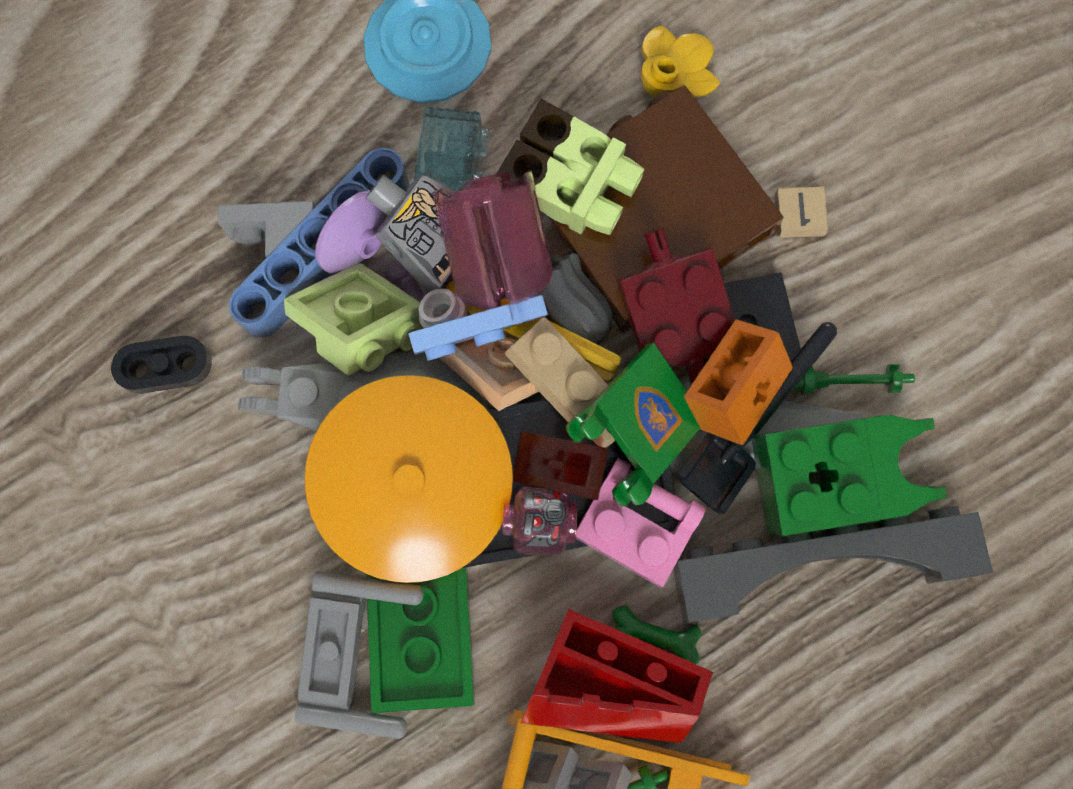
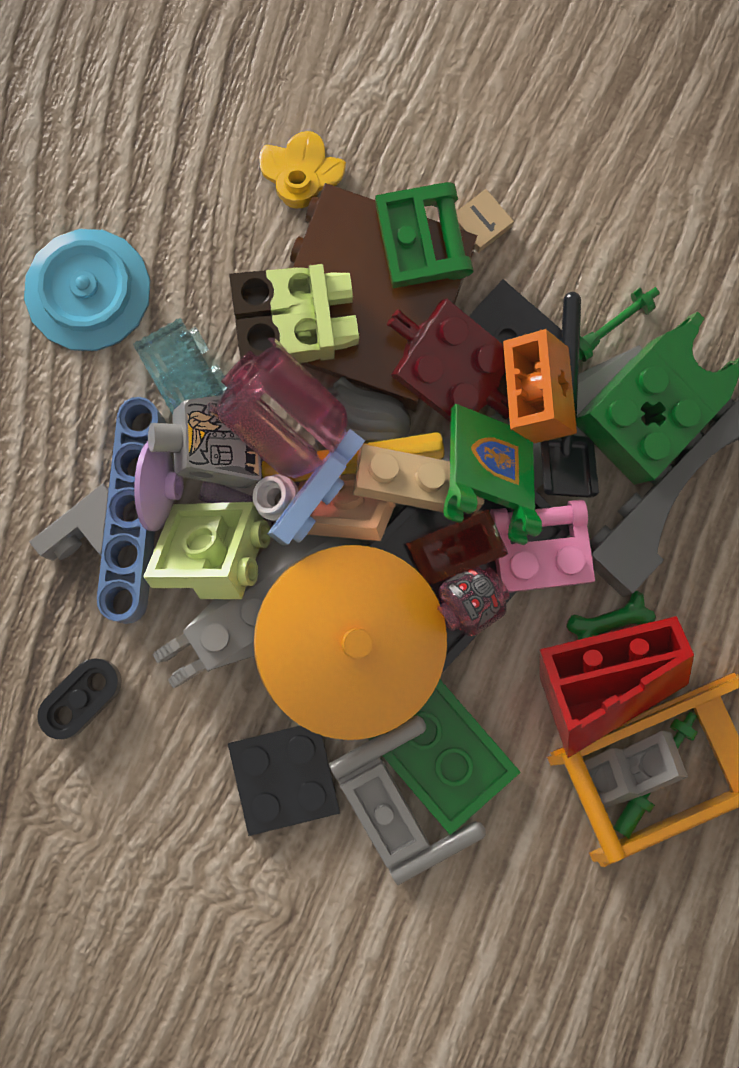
camera: 40 degrees left, 5 degrees up
none -> black plate [228,726,340,836]
none -> green plate [375,182,474,289]

